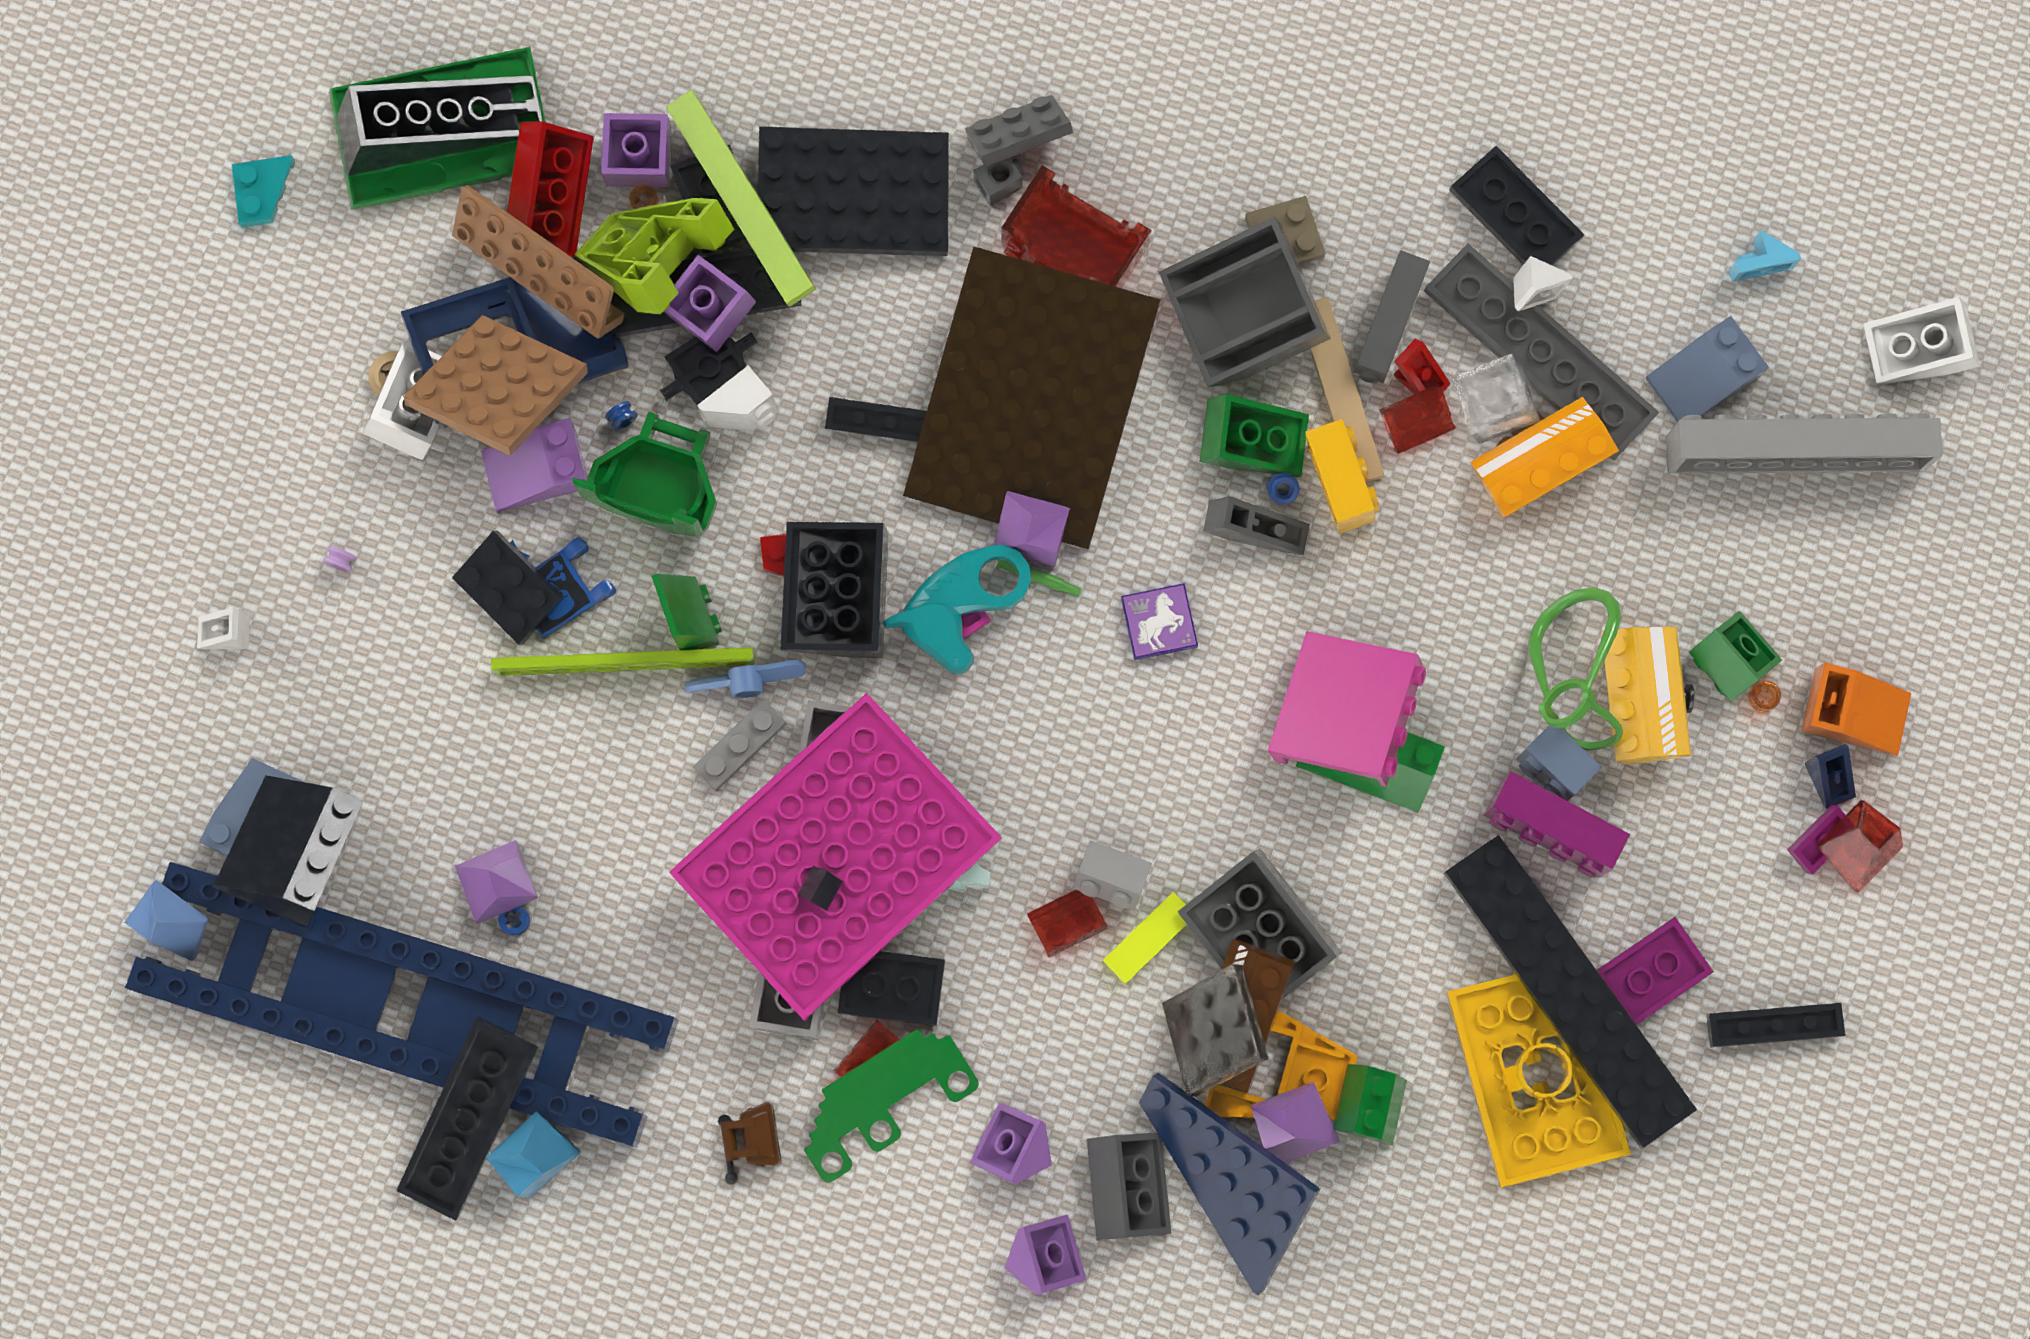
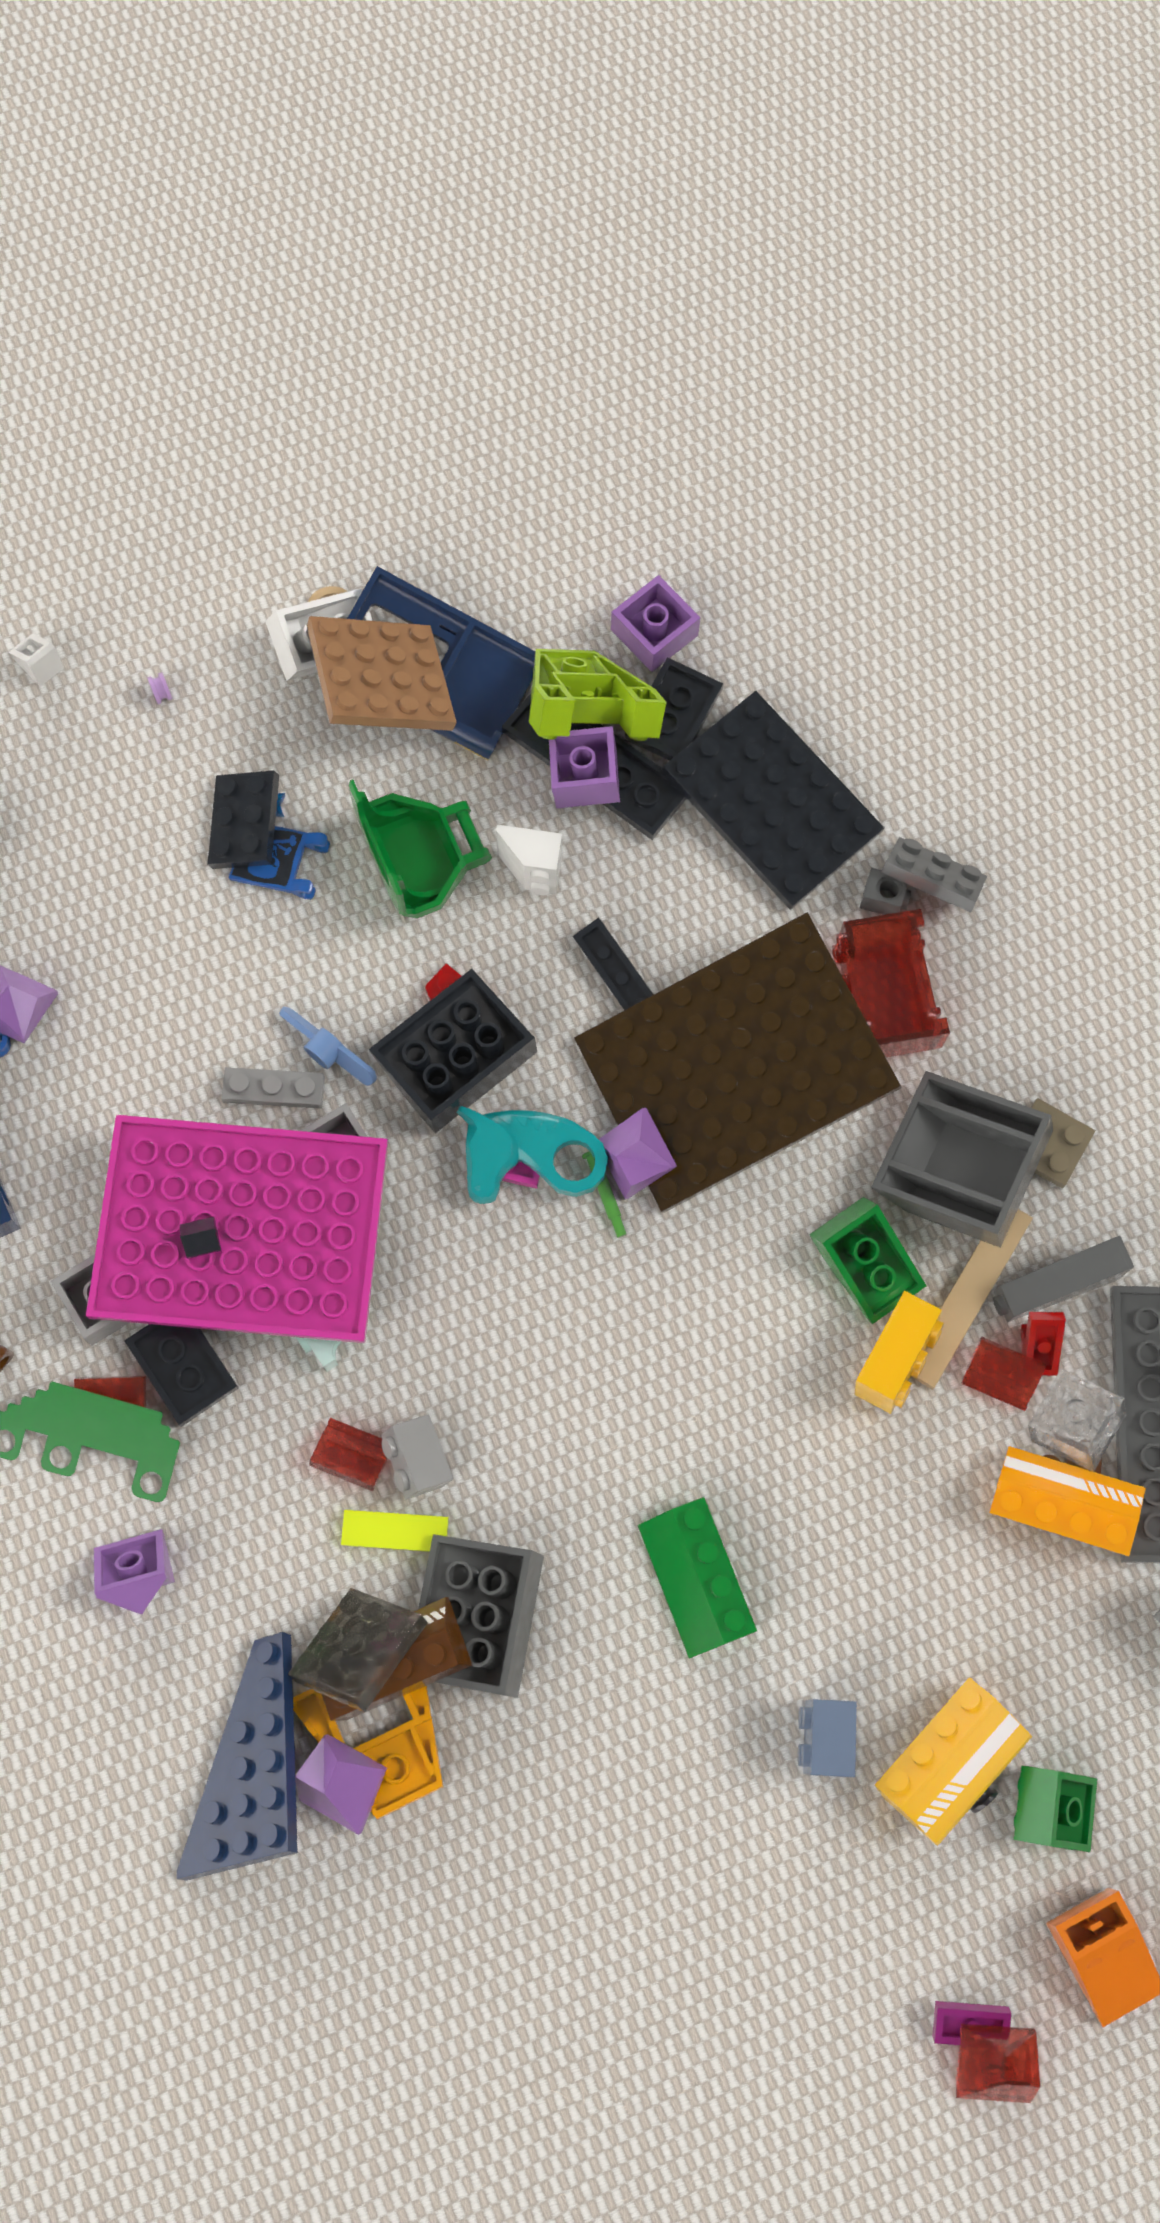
camera: 45 degrees right, 5 degrees down
teal wing [231,155,295,228] -> none
piece [329,47,546,210] -> none
medium nougat bracket [452,185,624,339] -> none
medium lavender slope [481,418,588,513] -> none
lime tile [491,647,756,676] -> none
red slope [507,121,594,257] -> none
blue bush [605,401,638,431] -> none
clear orange bush [629,184,659,209] -> none
green slope [651,574,722,650] -> none
black plate [659,332,758,410] -> none
lime tile [666,89,816,307] -> none
medium lavender slope [1005,1214,1087,1295] -> none
dark grey slope [1087,1133,1172,1241] -> none
tile [1121,583,1198,660] -> none
dark grey slope [1203,496,1310,555] -> none
blue plate [1267,472,1300,505] -> none
dark pink panel [1268,631,1426,787] -> none
green slope [1333,1064,1407,1146] -> none
black plate [1443,835,1697,1149] -> none
yellow plate [1446,974,1631,1188] -> none
magenta brick [1483,772,1630,878] -> none
bright green animal [1528,587,1623,751] -> none
magenta plate [1597,917,1714,1025] -> none
black plate [1706,1003,1846,1048] -> none
clear orange bush [1748,681,1781,712] -> none
dark blue slope [1804,744,1856,809] -> none

